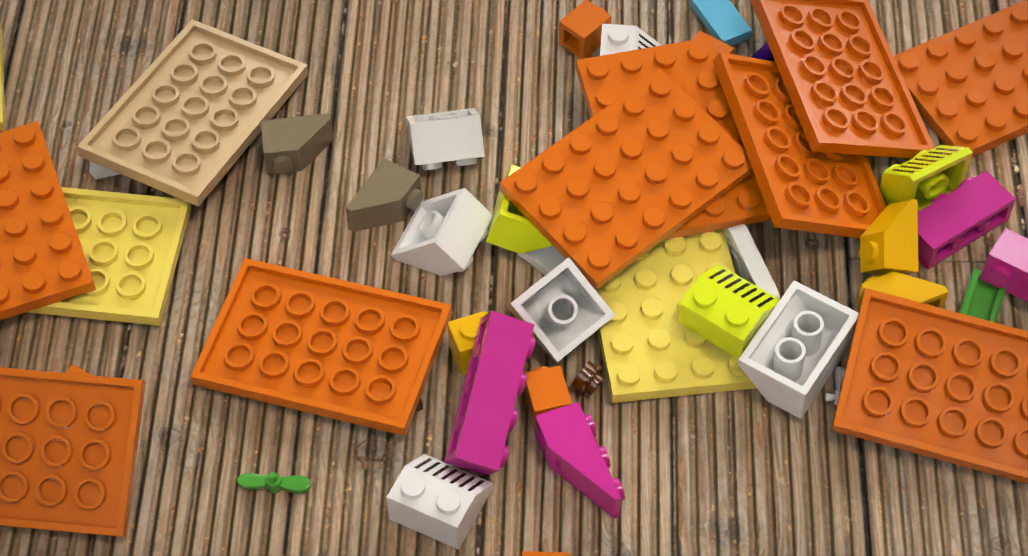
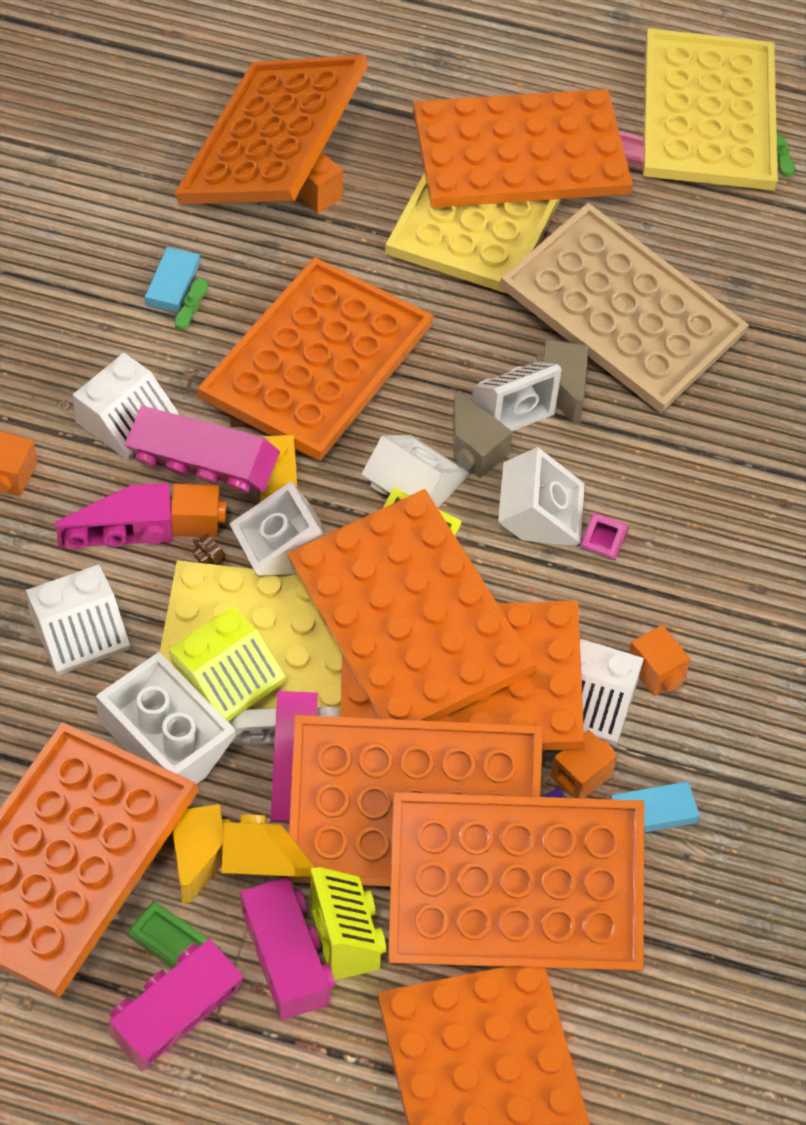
camera: 100 degrees right, 0 degrees up
none -> white slope [25,564,131,676]
none -> medium azure tile [145,247,200,313]
none -> dark pink slope [270,691,318,823]
none -> white slope [472,362,562,431]
none -> dark pink slope [580,512,629,560]

